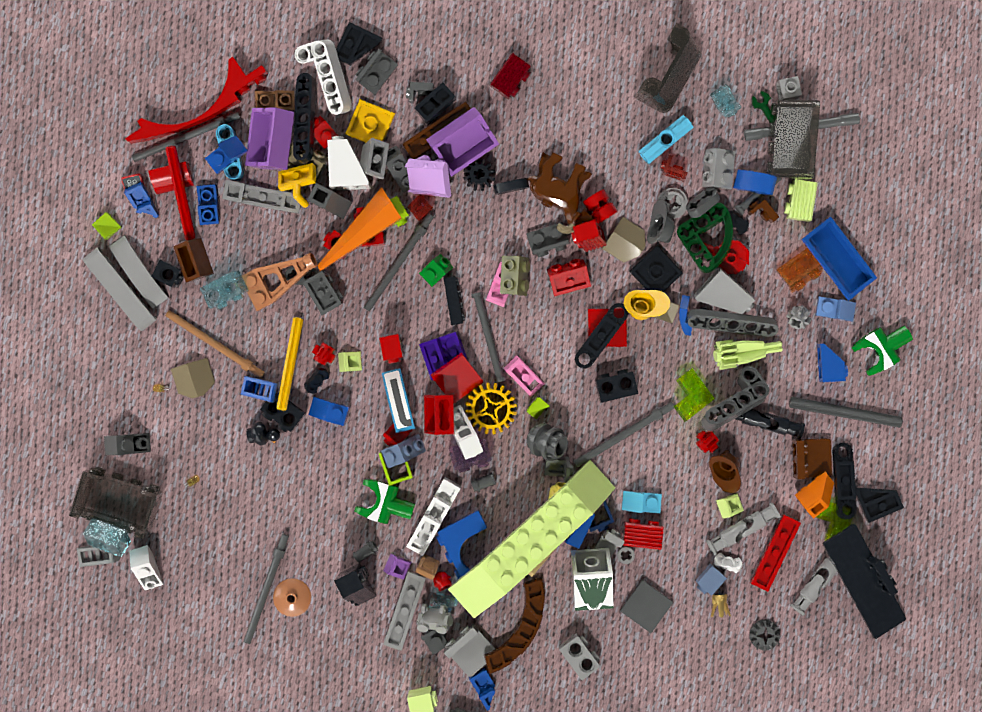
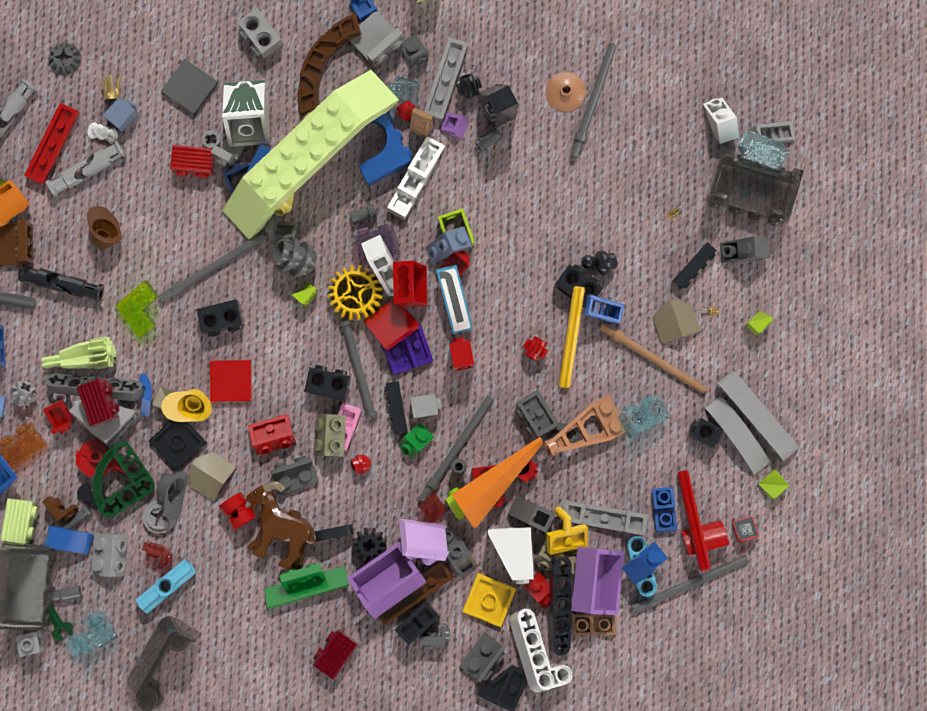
camera: 175 degrees left, 5 degrees down
blue slope [124,182,159,218] -> none
red slope [125,57,268,144] -> none
reddish brown brick [173,238,214,283] -> none
black piece [304,368,329,394] -> none
blue slope [308,397,350,426] -> none
yellowish green slope [338,351,362,372] -> none
green connector [354,479,415,524] -> none
light grey slope [360,138,389,179] -> none
light grey piece [417,604,453,634] -> none
bright pink slope [503,356,544,397] -> none
red brick [571,219,607,252] -> none
black plate [574,303,629,369] -> none
medium azure slope [622,491,662,513] -> none
dark grey beam [686,187,720,218] -> none
red gear [696,430,719,453] -> none
dark grey beam [701,366,769,431] -> none
yellowish green slope [716,493,744,518] -> none
none -> red bracket [43,399,75,434]
none -> clear light blue bracket [65,629,95,657]
none -> dark red brick [77,378,119,427]
none -> green bracket [264,564,349,609]
none -> black brick [304,365,351,401]
none -> red plate [350,455,371,475]
none -> light grey brick [411,394,442,419]
none -> dark grey pin [450,458,467,475]
none -> black gear [456,73,482,98]
none -> black piece [672,242,717,290]
none -> lime slope [745,311,773,335]

